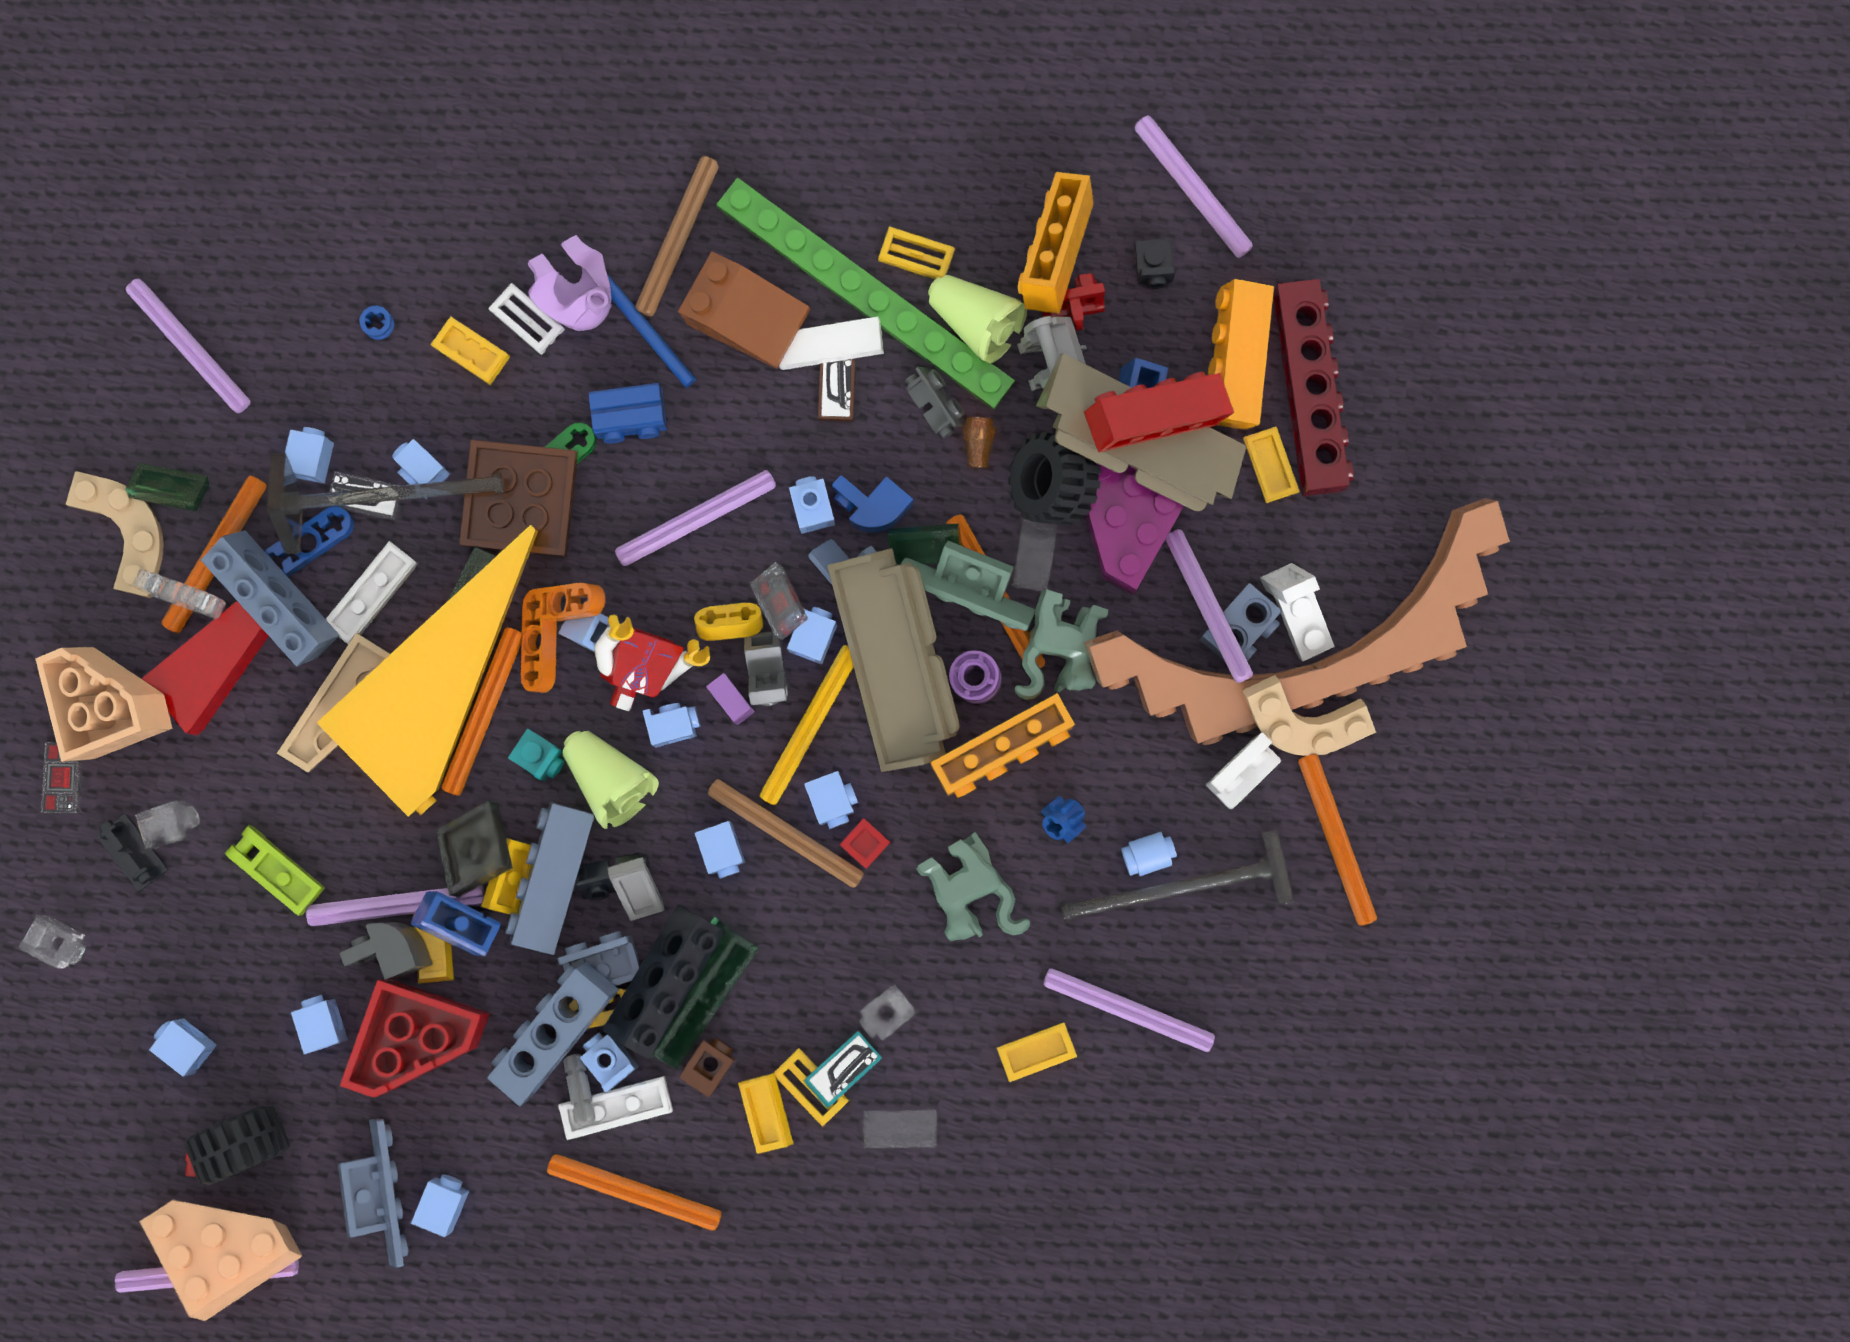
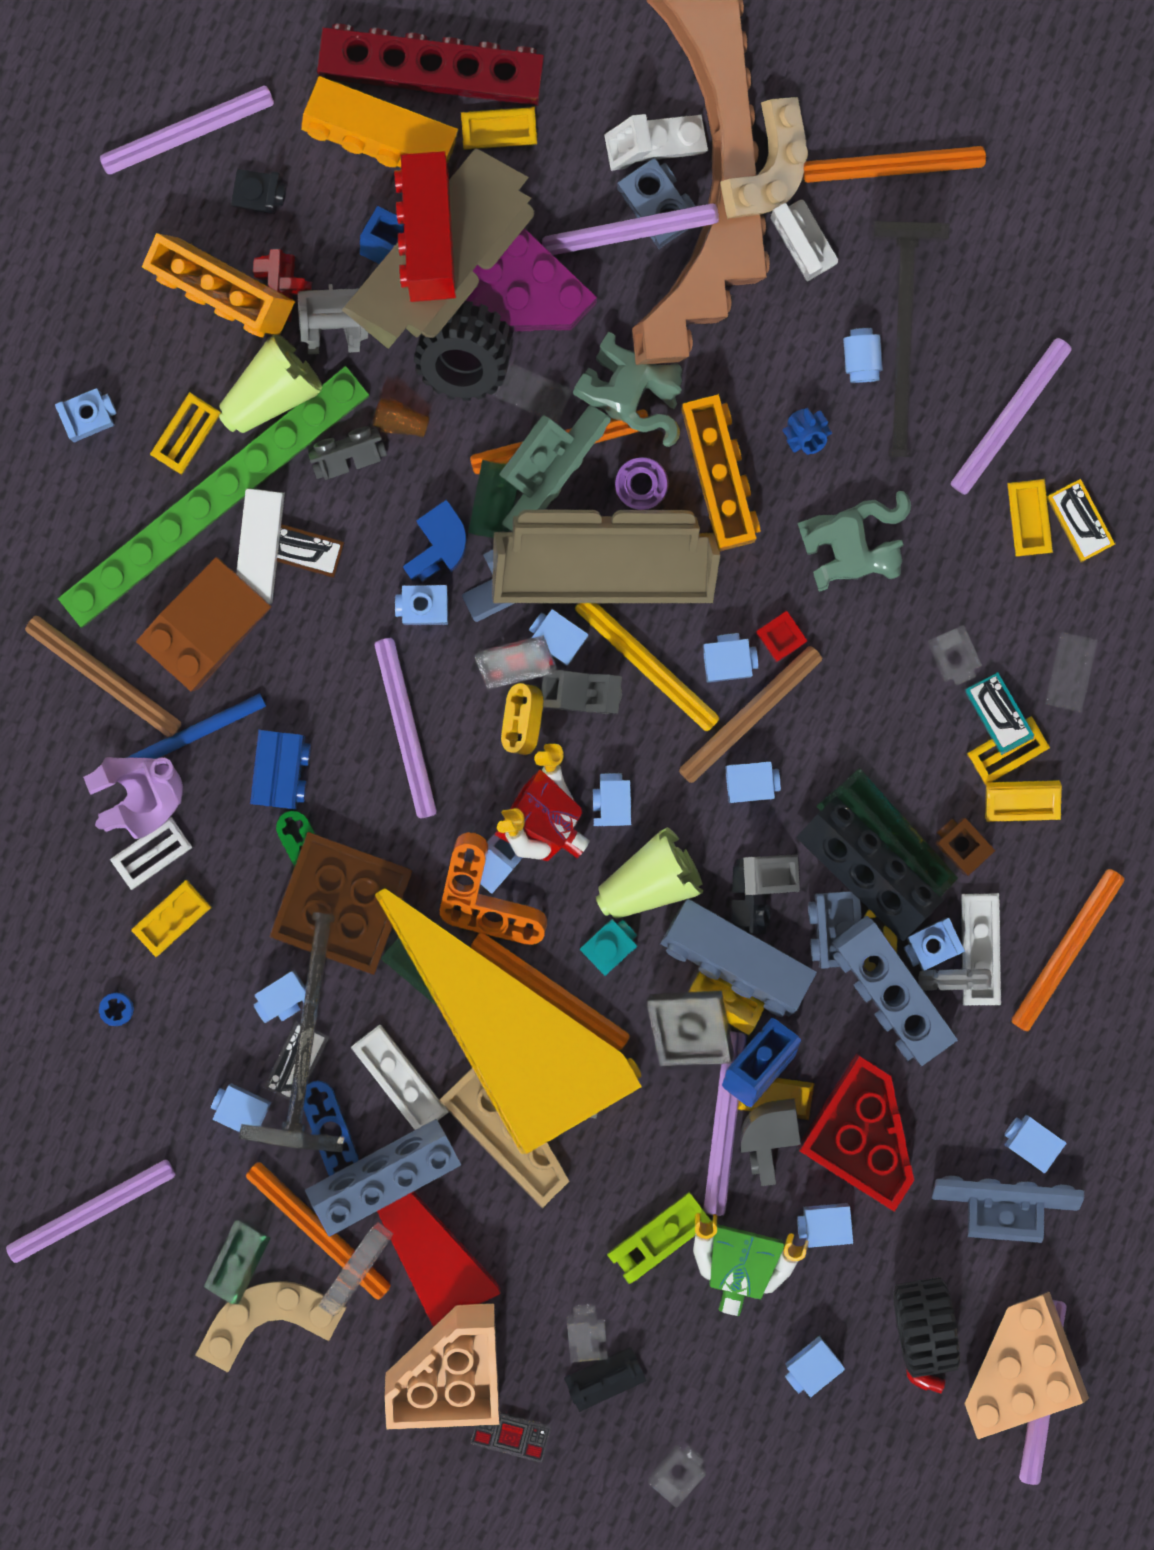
camera: 85 degrees left, 5 degrees up
medium lavender piece [706,673,755,725] -> none
none -> light blue brick [55,388,117,442]
none -> torso [693,1213,809,1316]
none -> tile [1047,479,1115,562]

